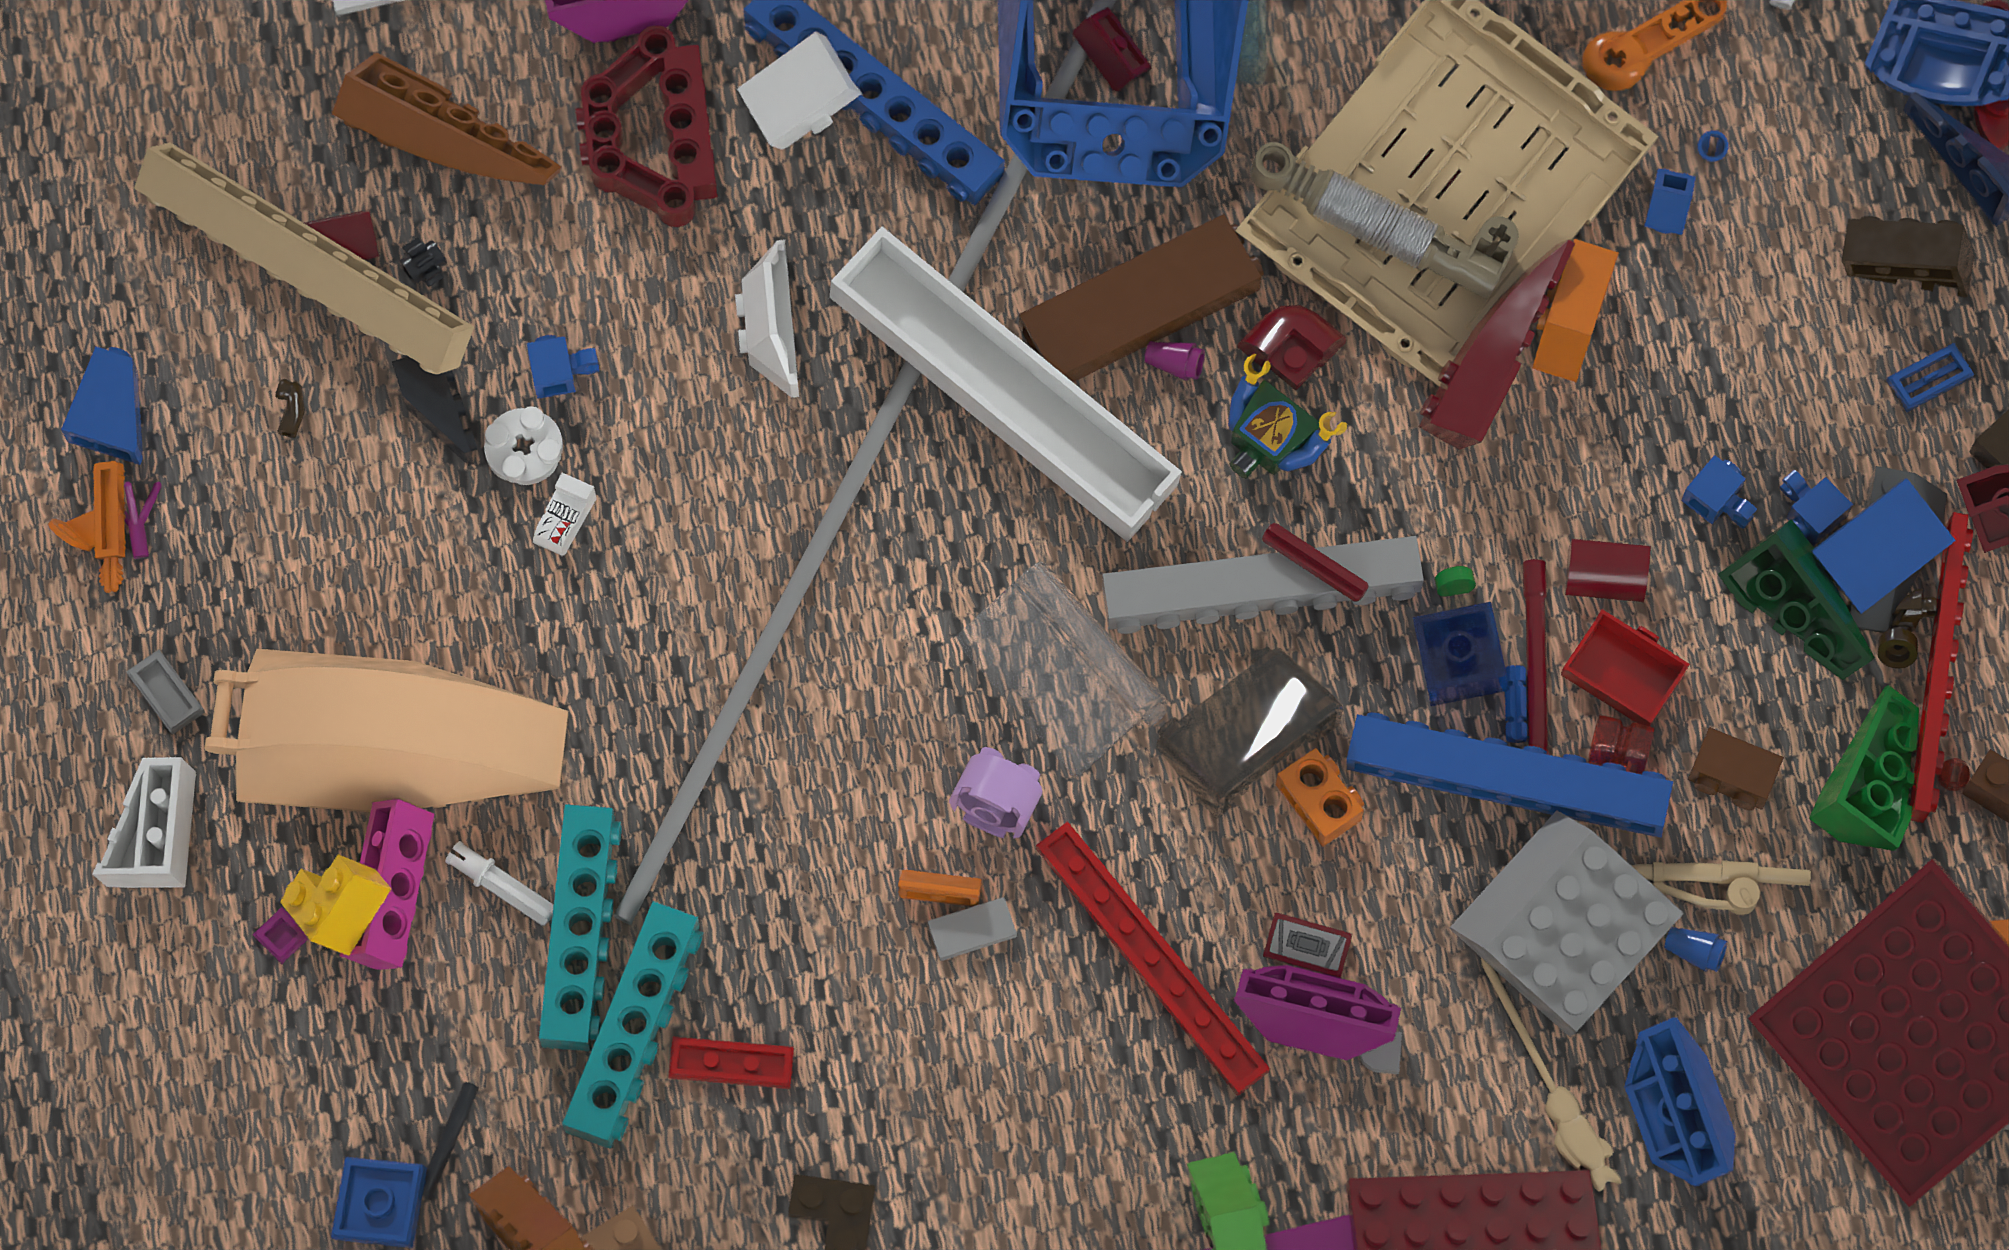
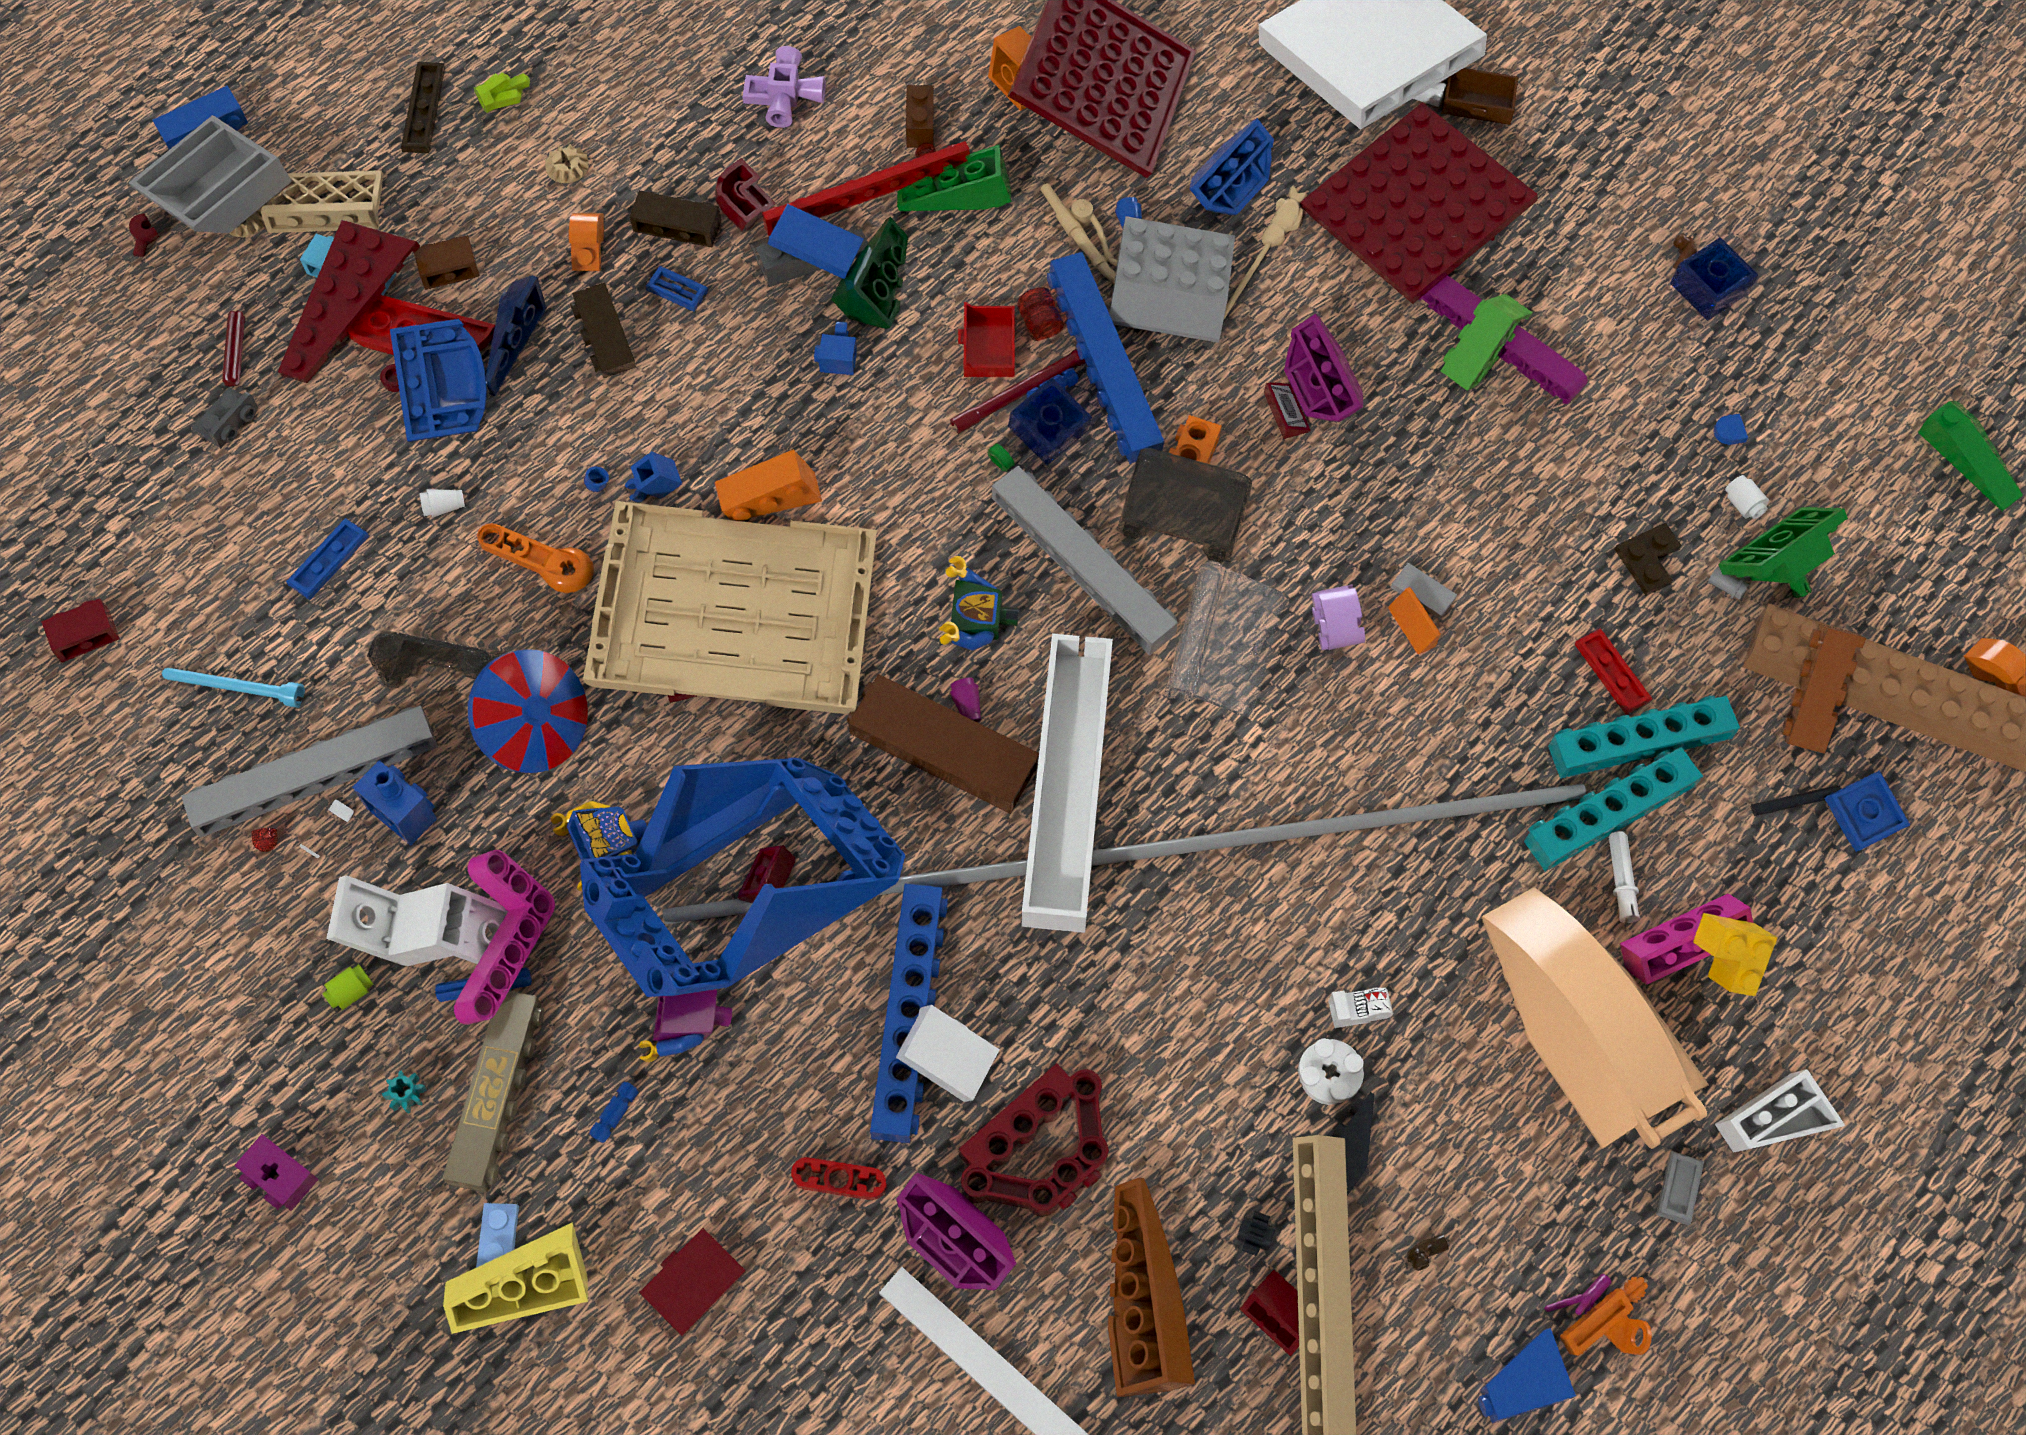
camera: 125 degrees left, 5 degrees down
magenta tile [253,907,309,964] -> none
blue brick [527,335,600,399] -> none
white wedge [735,240,799,397] -> none
red plate [1036,821,1270,1096] -> none
dark red brick [1237,305,1347,391] -> none
piece [1250,142,1519,299] -> none
dark red axle [1262,523,1369,602] -> none
dark red wedge [1419,240,1575,450] -> none
dark red brick [1565,539,1651,602] -> none
reddish brown brick [1687,727,1784,811] -> none
blue brick [1779,470,1853,546] -> none
dark brown arm [1877,589,1938,669] -> none

